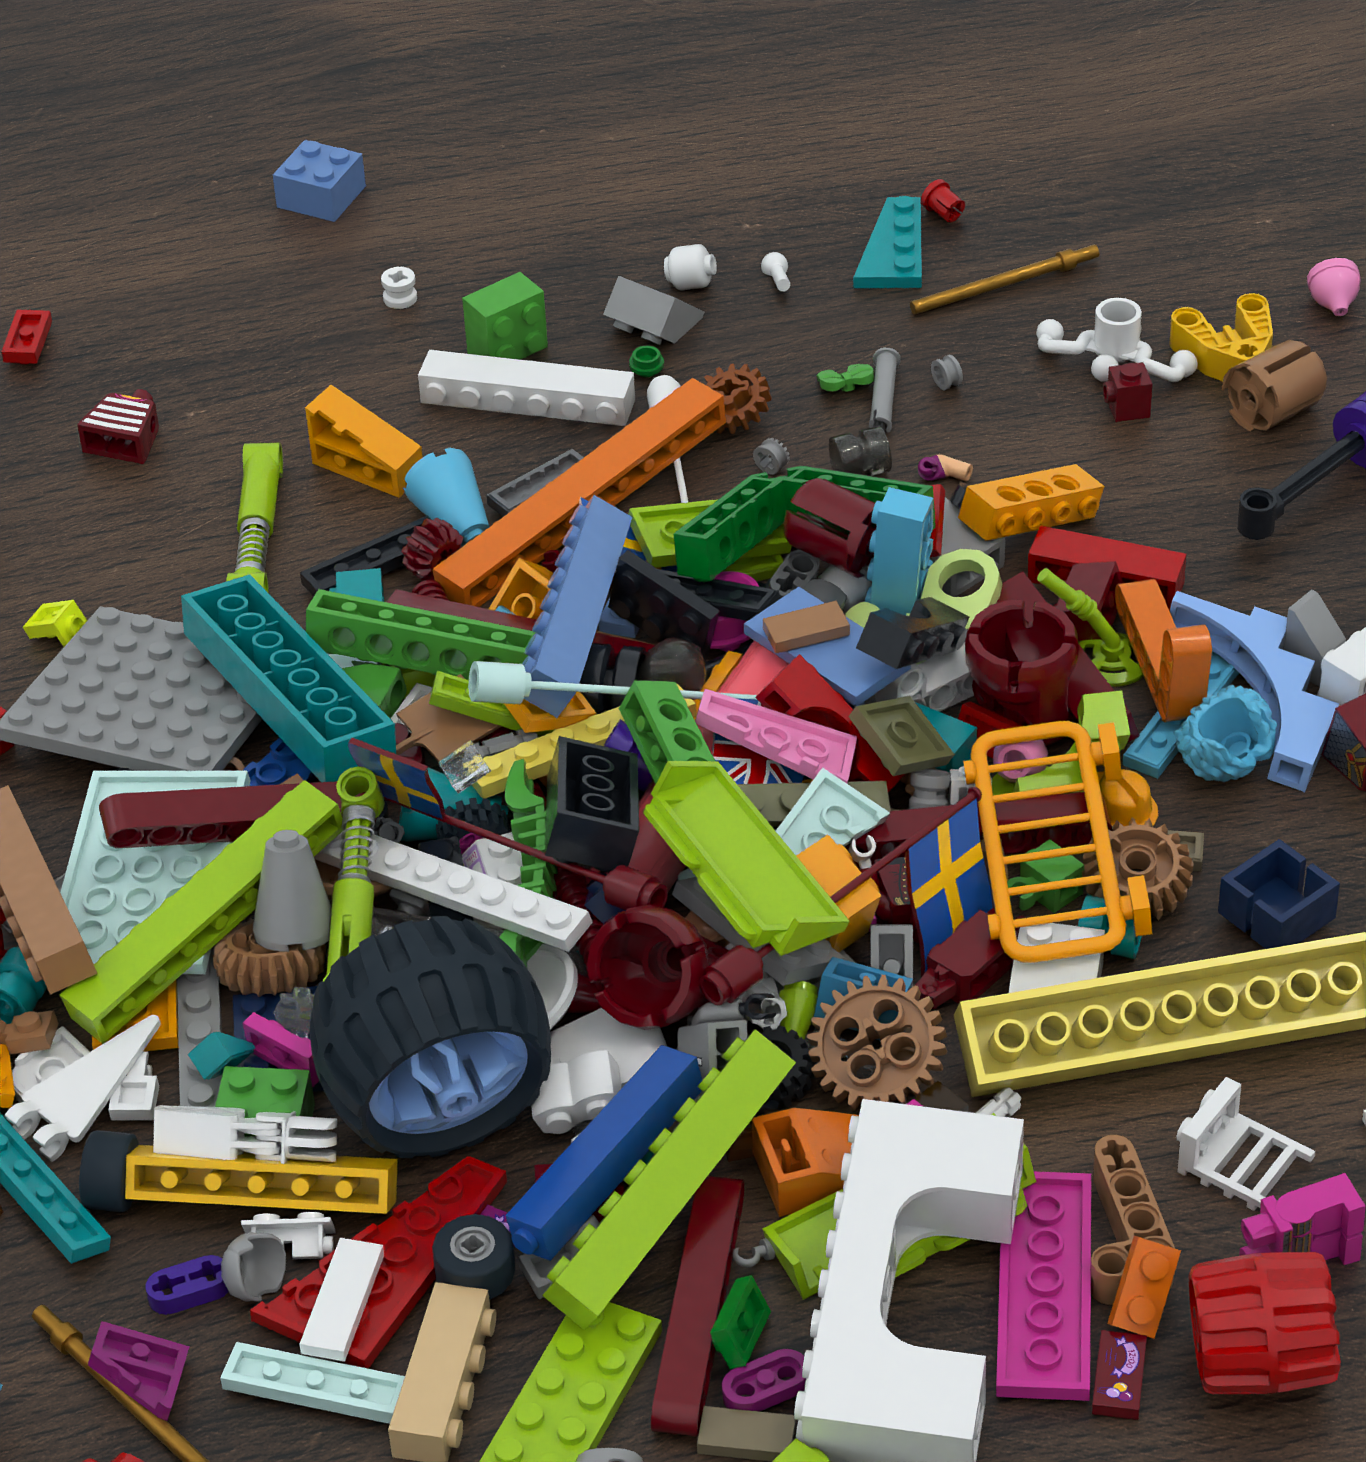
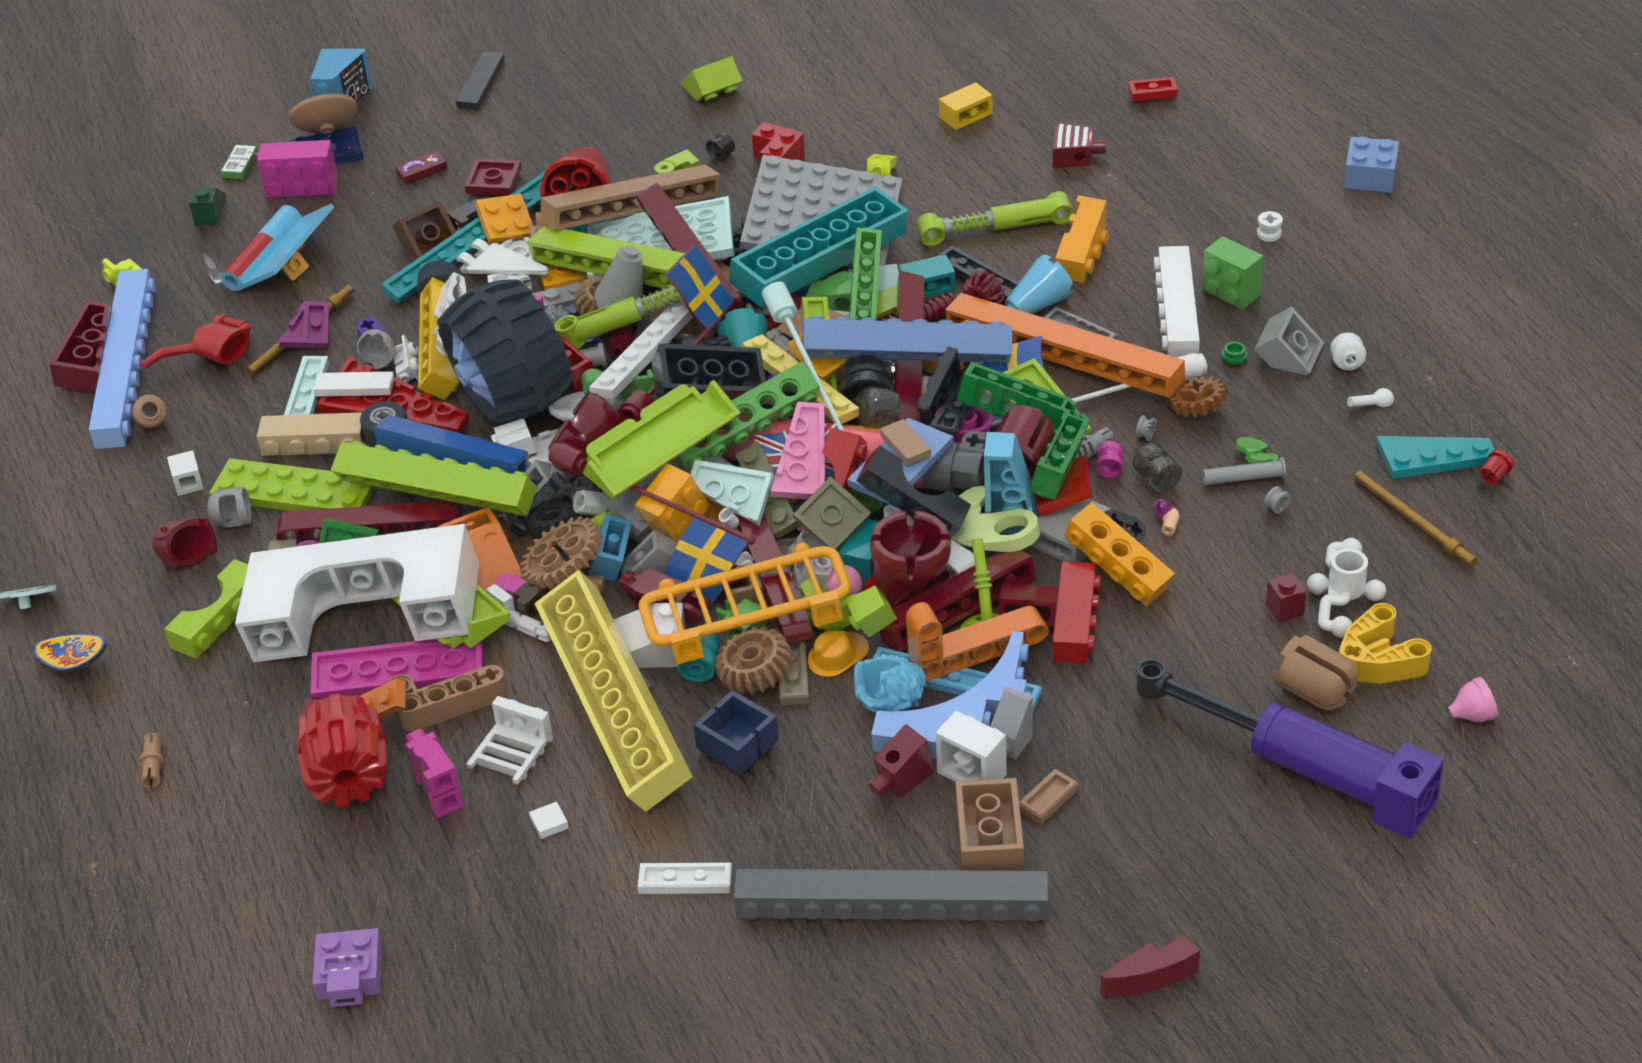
camera: 80 degrees right, 0 degrees up
clear tile [438,740,491,794] -> none

